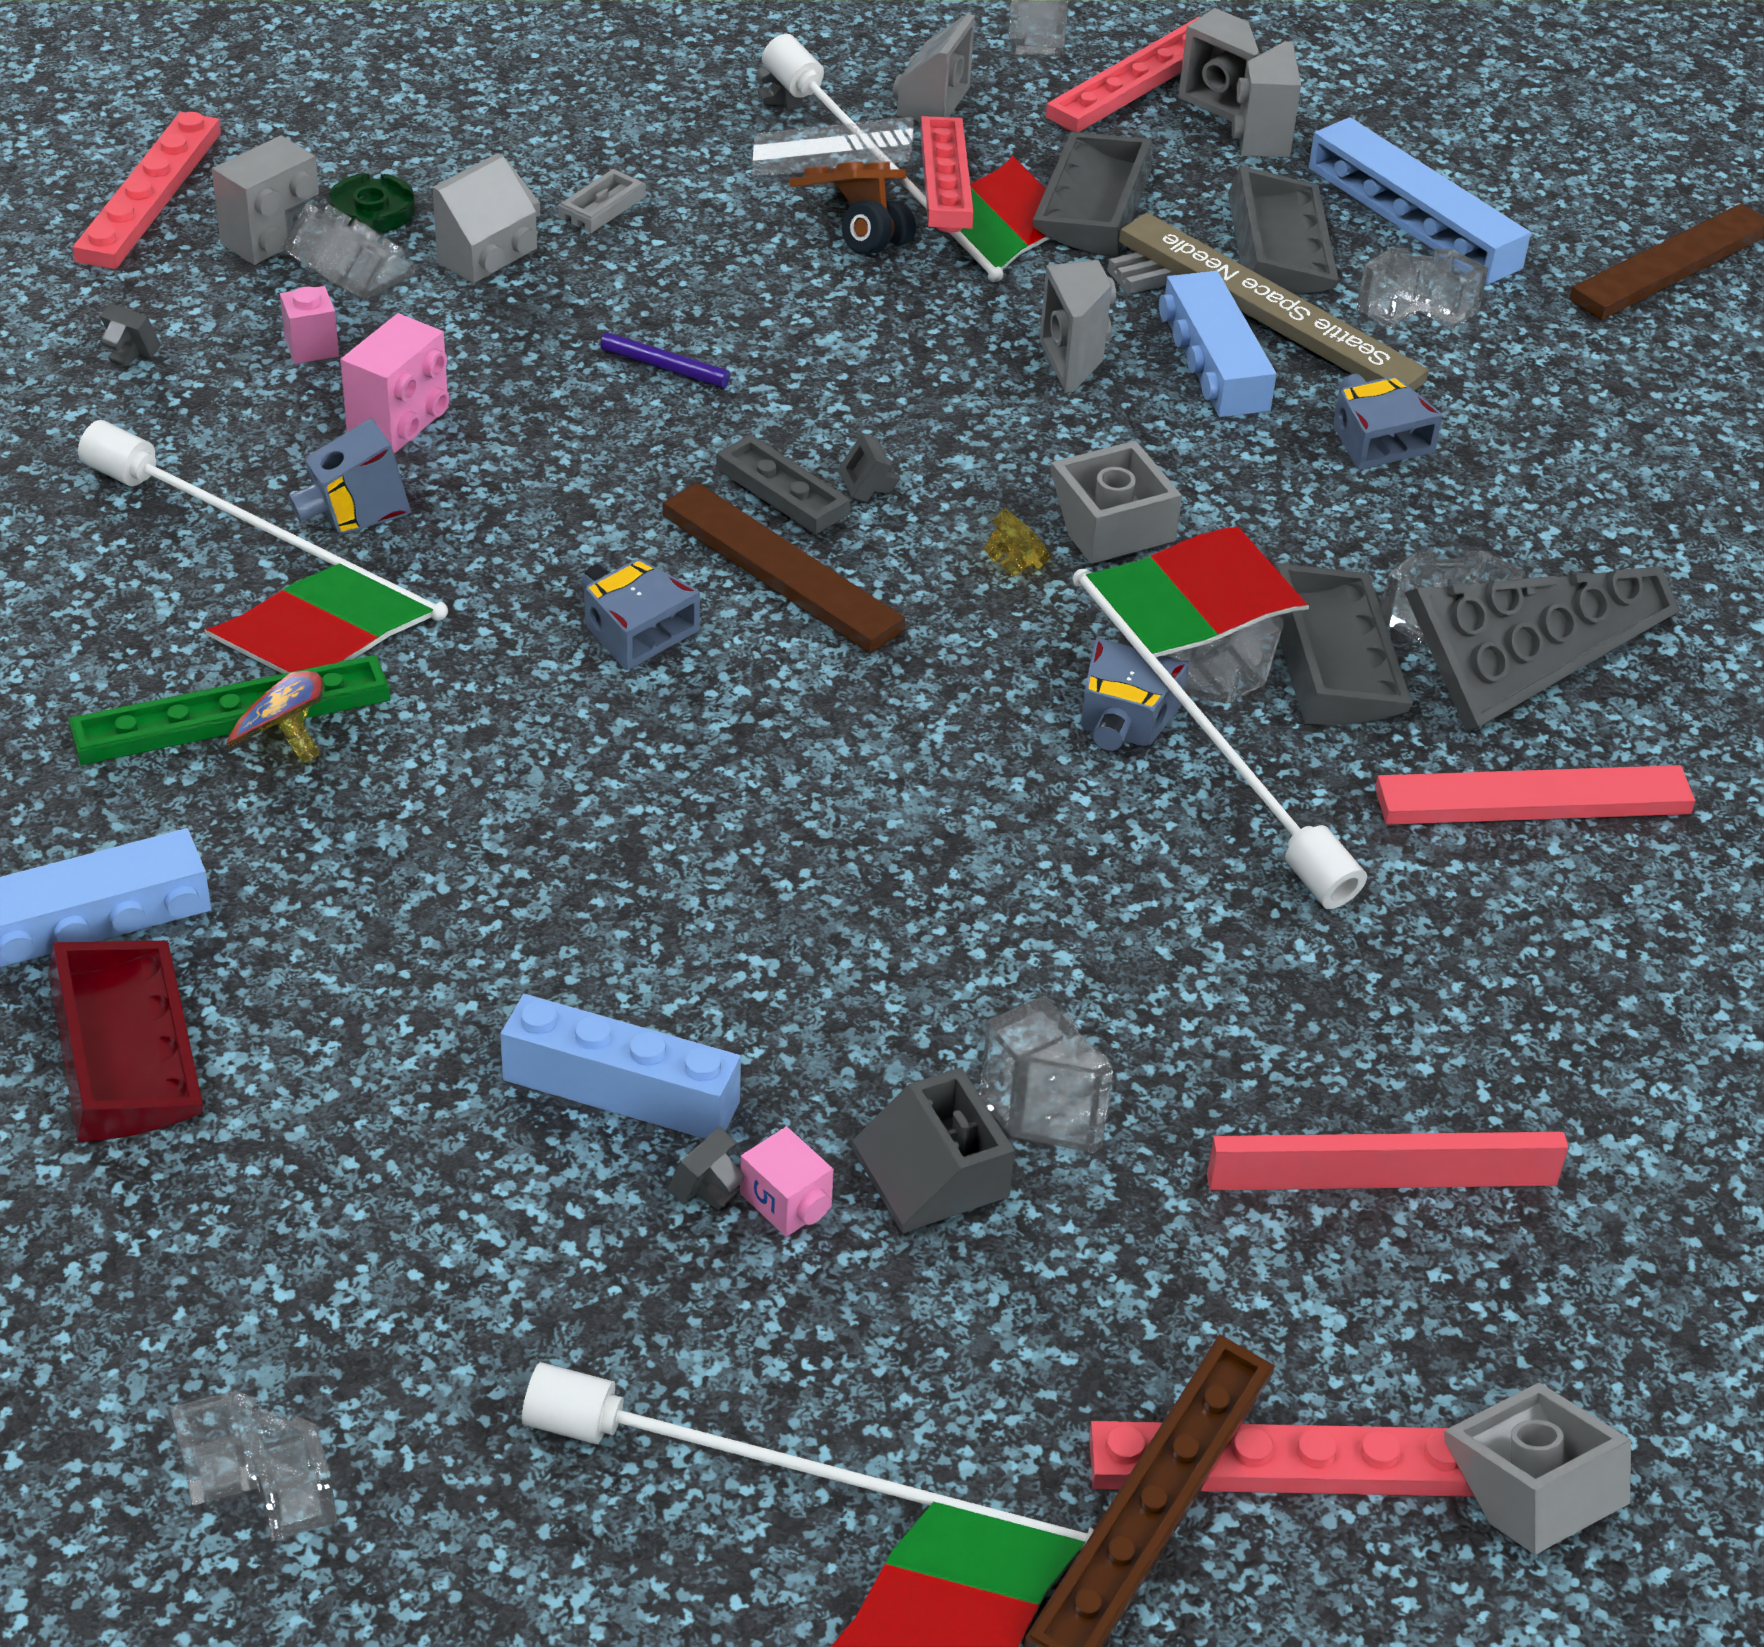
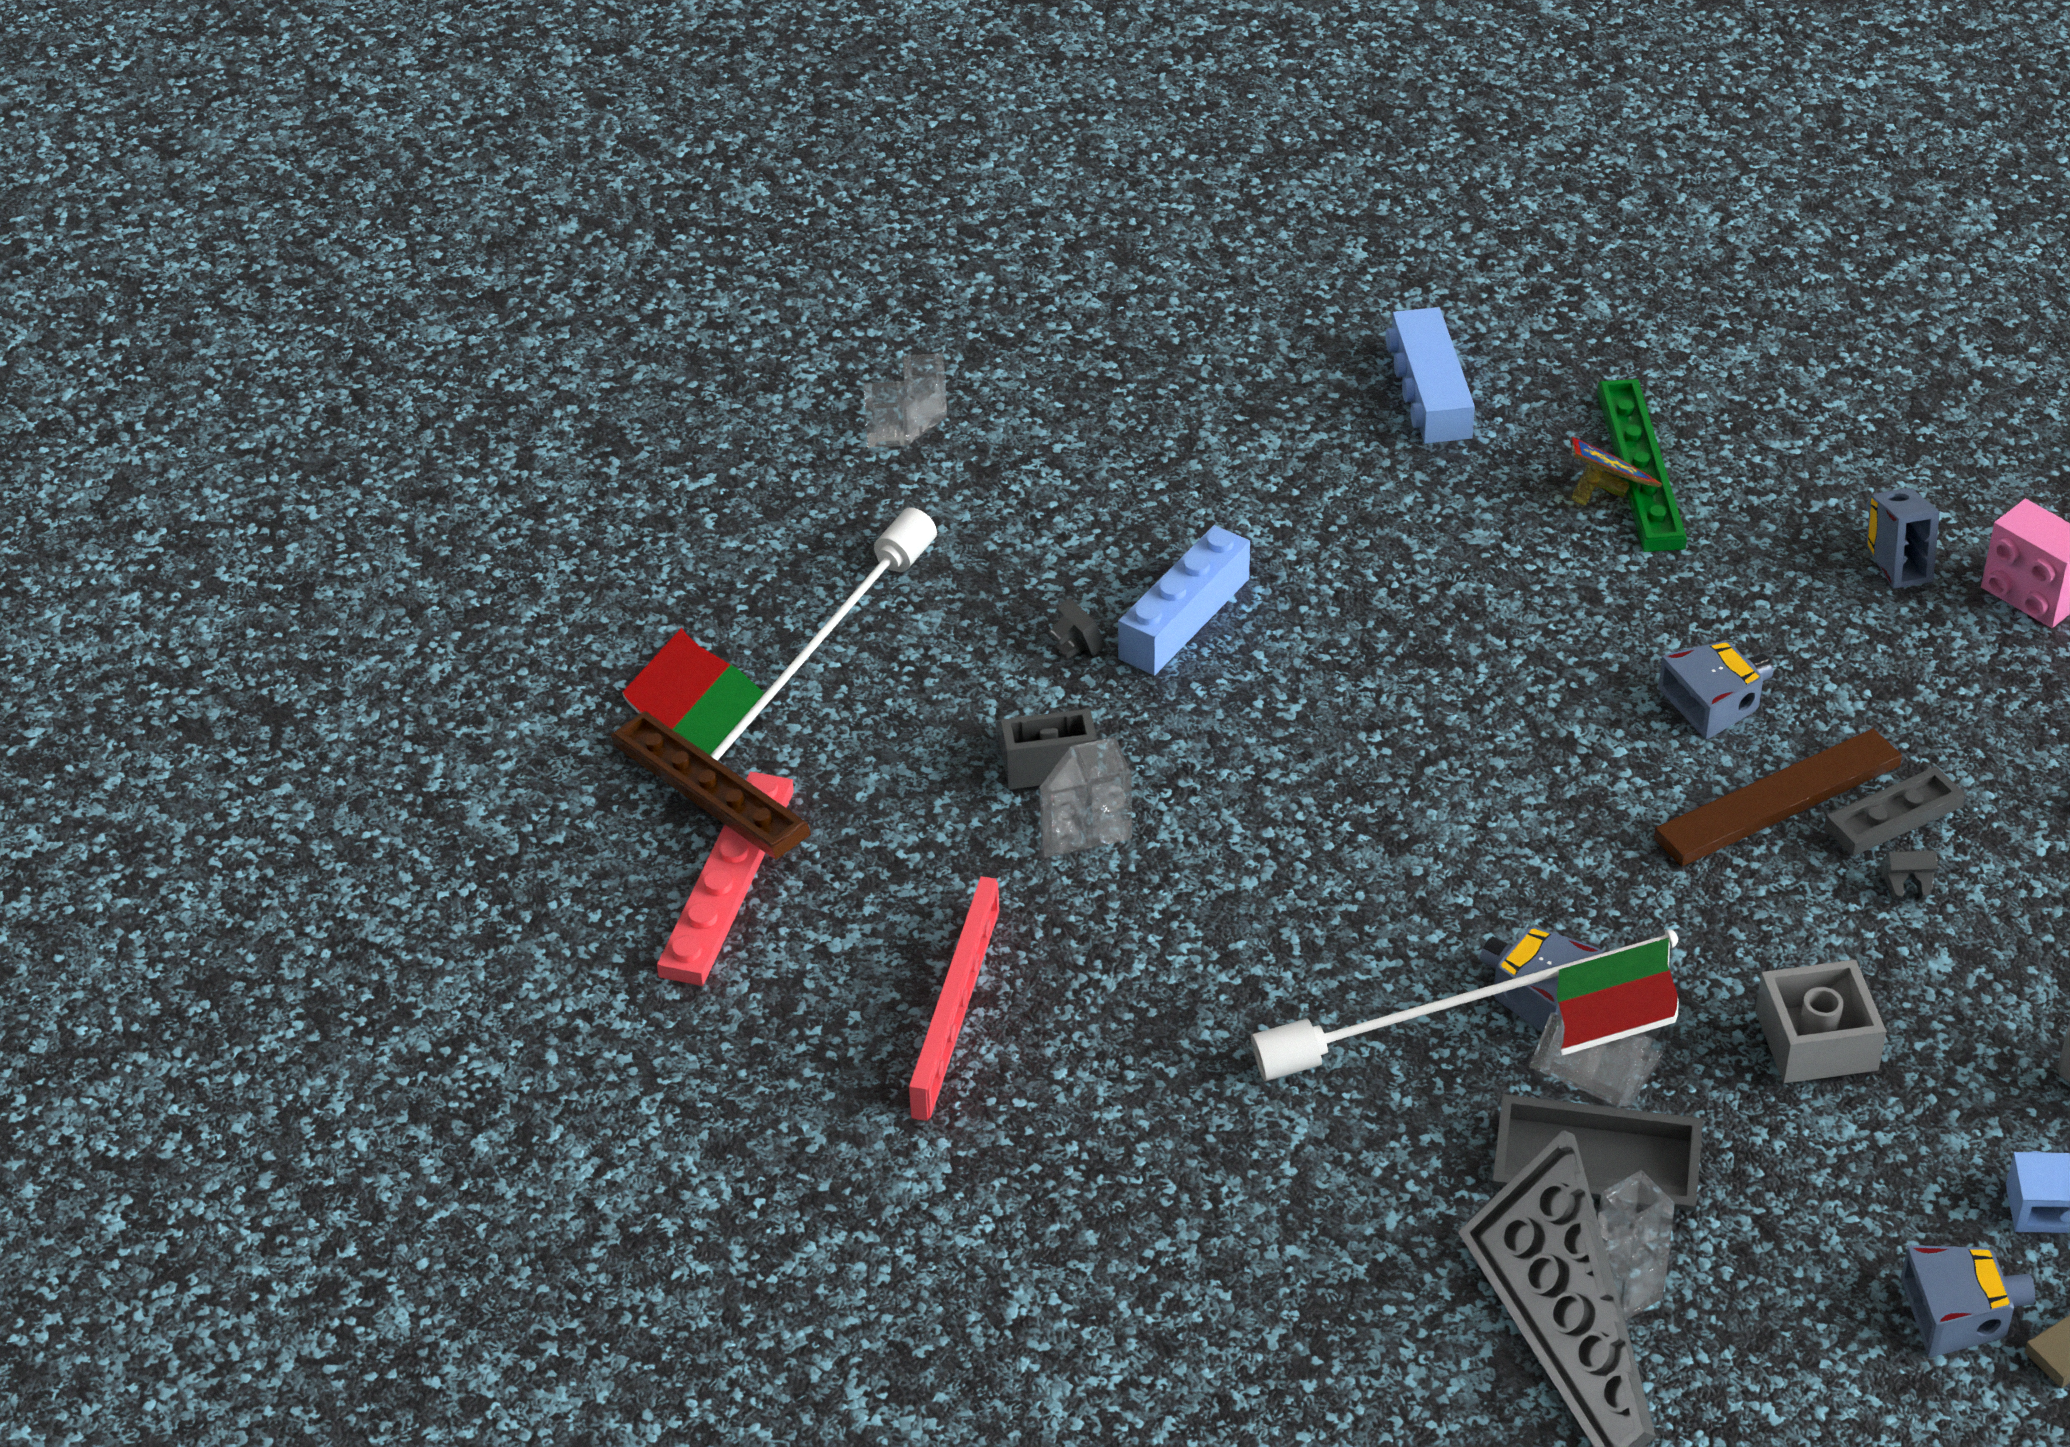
camera: 110 degrees right, 0 degrees up
dark red slope [48,940,203,1142] -> none
flag [78,420,448,674] -> none
bright pink brick [740,1126,834,1237] -> none
clear yellow tile [984,508,1051,576] -> none
coral tile [1375,765,1695,825] -> none
light grey slope [1444,1382,1631,1555] -> none

